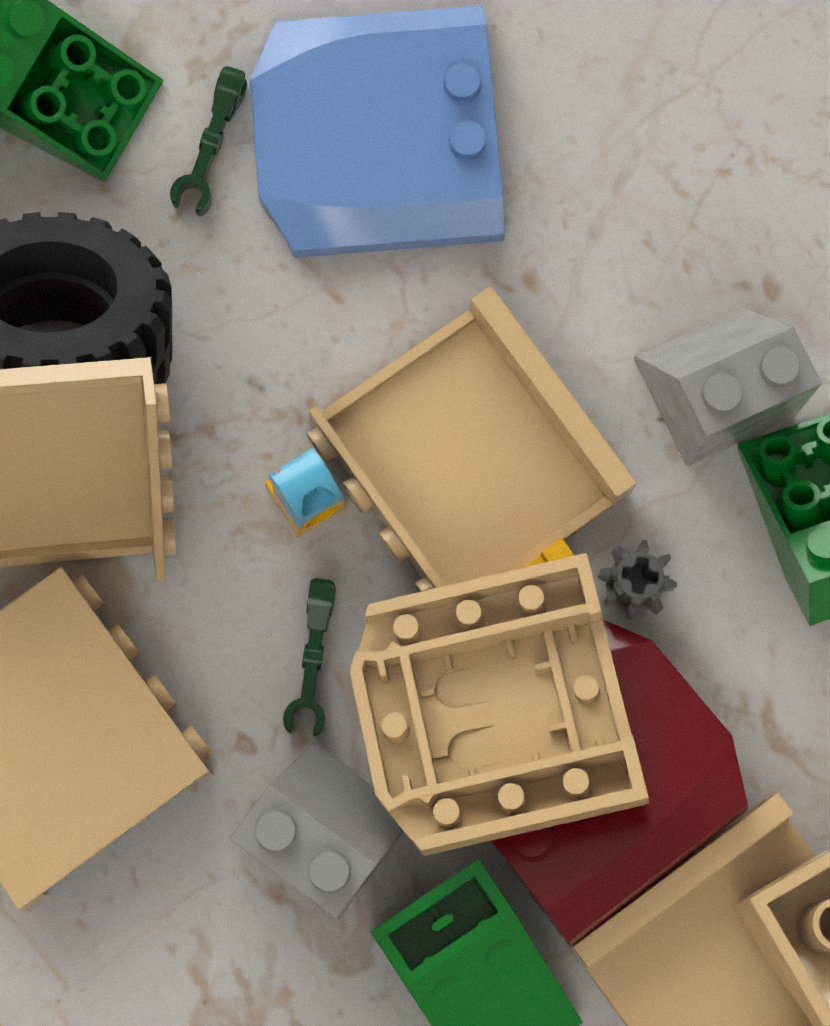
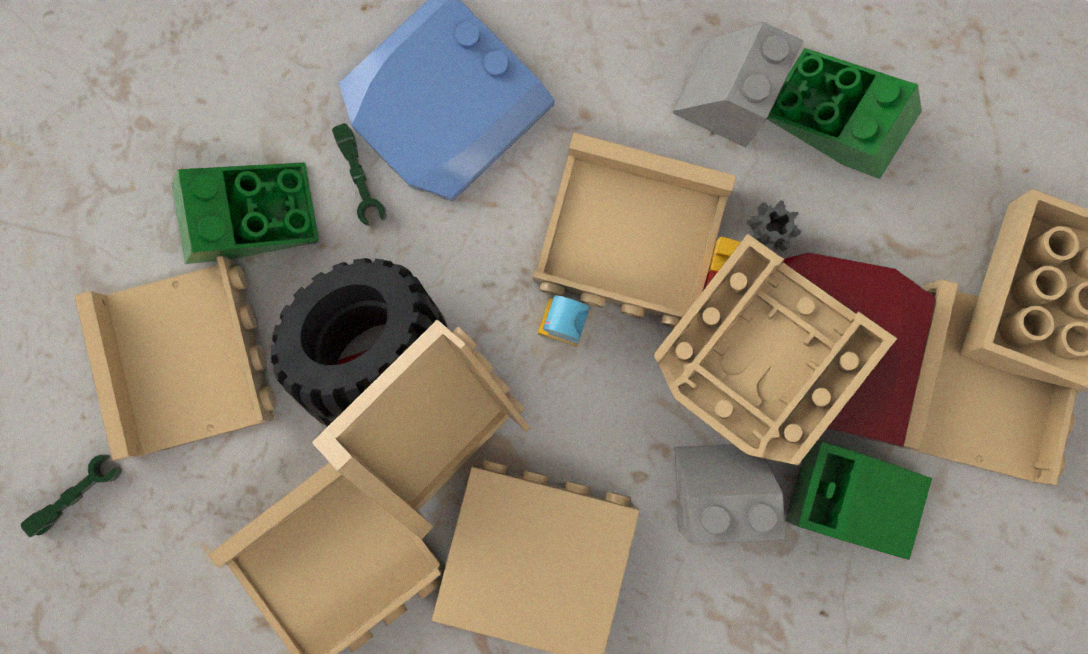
camera: 30 degrees left, 5 degrees up
dark green piece [283,578,336,736] -> none

